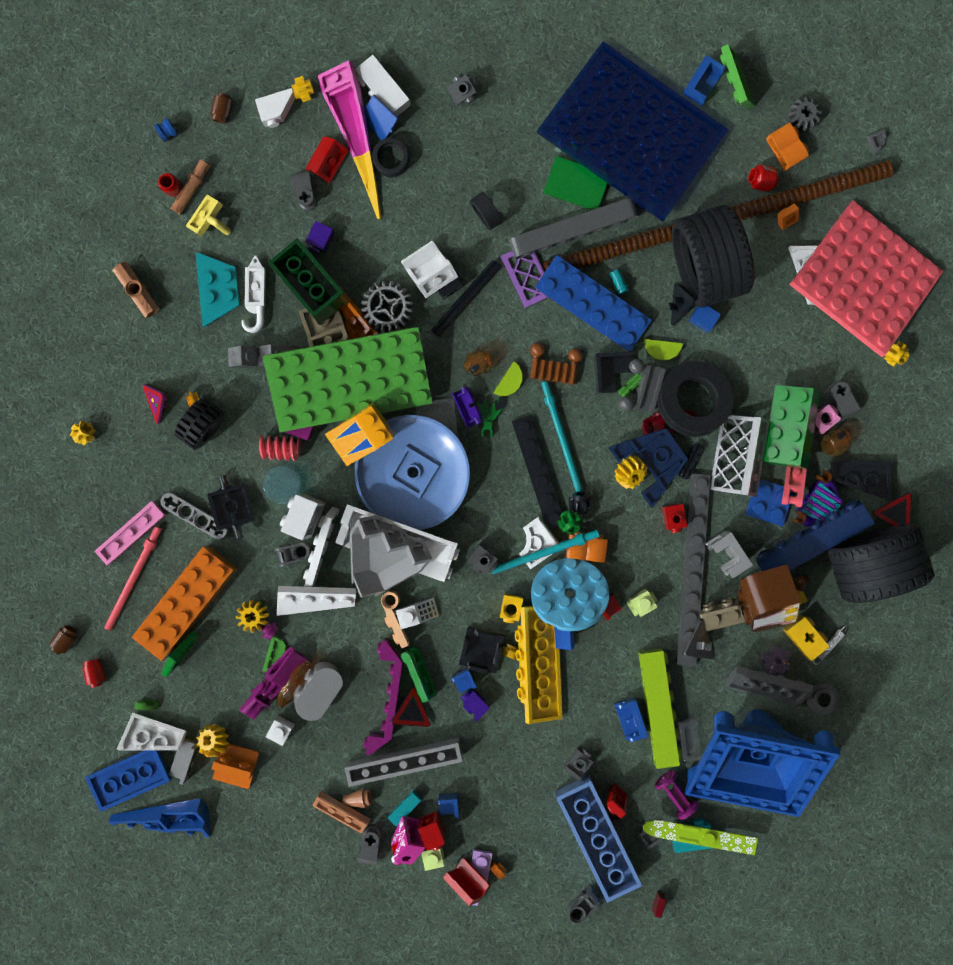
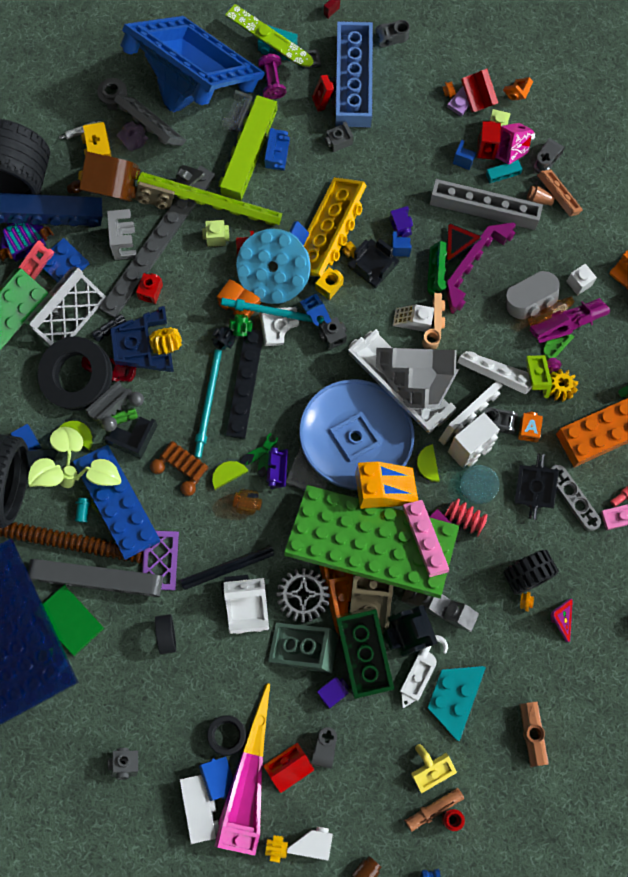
camera: 155 degrees left, 15 degrees down
none -> yellowish green plant [28,427,121,488]
none -> lime plate [137,172,283,226]
none -> sand green slope [268,623,339,674]
none -> blue hinge [300,294,332,326]
none -> black panel [384,605,438,657]
none -> bright pink plate [403,500,449,577]
none -> lime tile [417,444,440,482]
none -> orange bracket [503,77,533,101]
none -> orange brick [518,412,543,443]
none -> lime panel [525,355,552,398]

